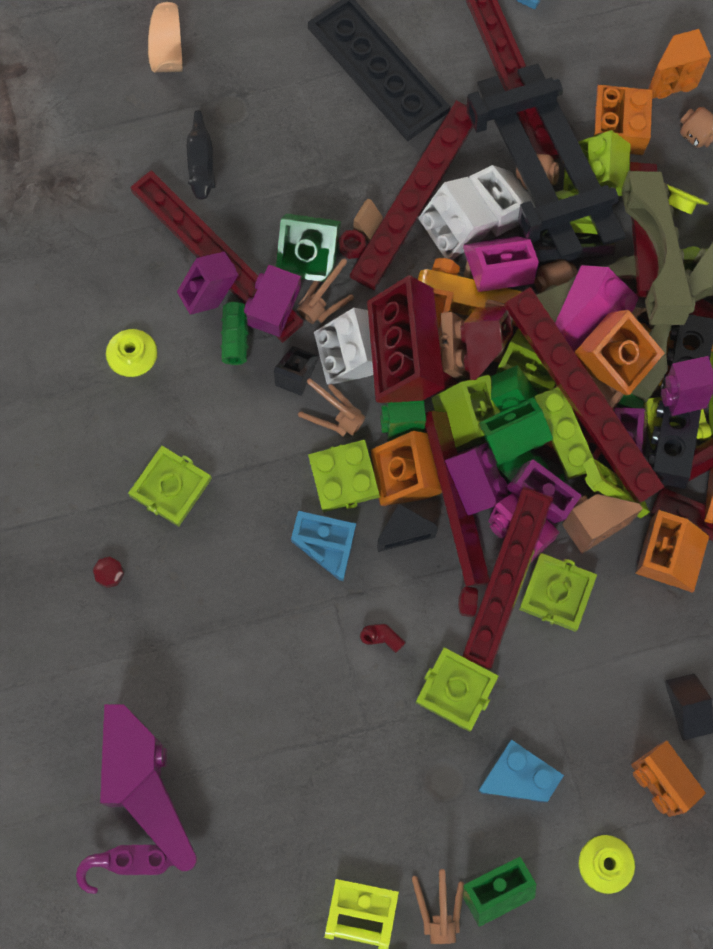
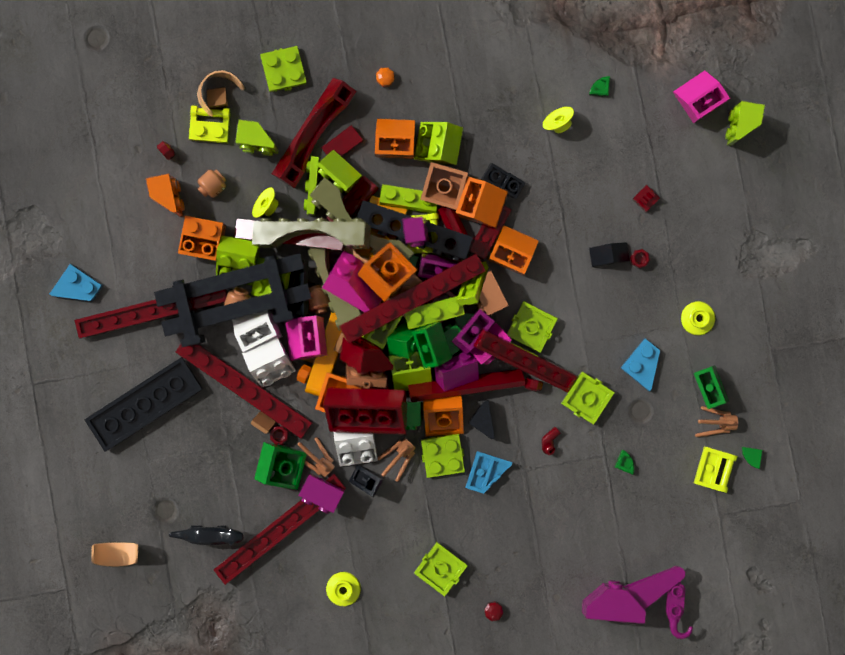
camera: 80 degrees left, 15 degrees up
magenta brick [177,252,238,315] -> none
green axle [220,302,249,365] -> none
orange slope [631,740,706,817] -> none
none -> green tile [615,450,634,475]
none -> dark red tile [630,249,650,268]

